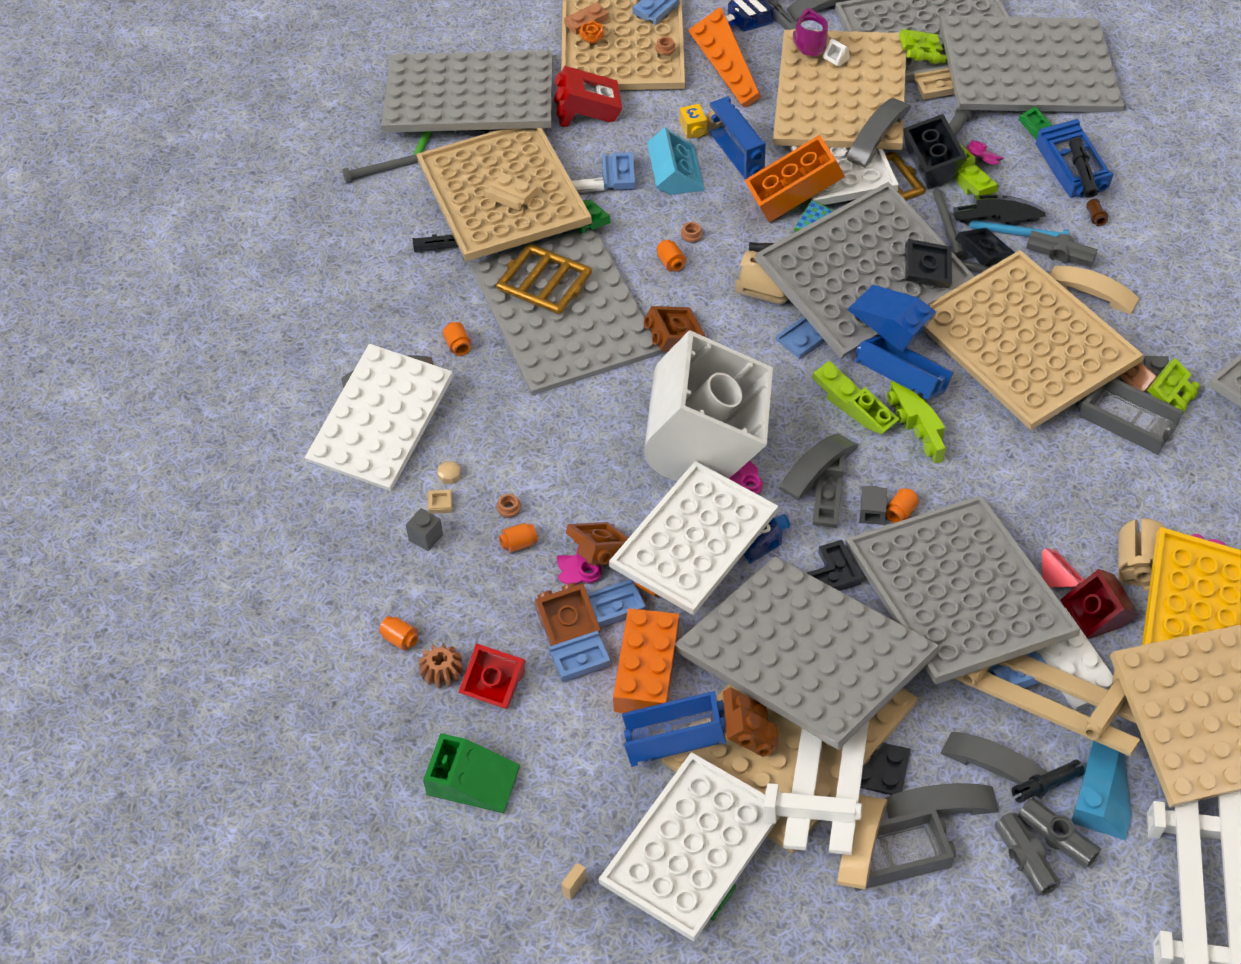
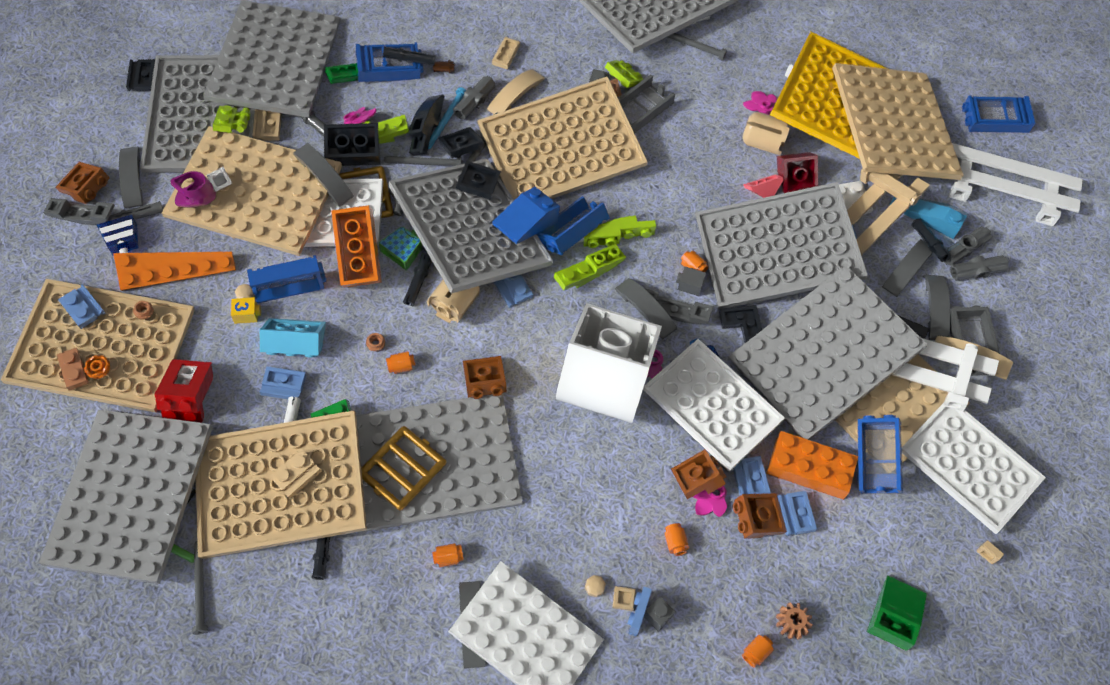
camera: 85 degrees left, 10 degrees up
red slope [458,643,526,709] -> none
nougat plate [497,494,521,517] -> none
dark orange plate [723,687,779,757] -> none
none -> tan plate [492,37,520,70]
none -> medium blue plate [627,587,652,636]

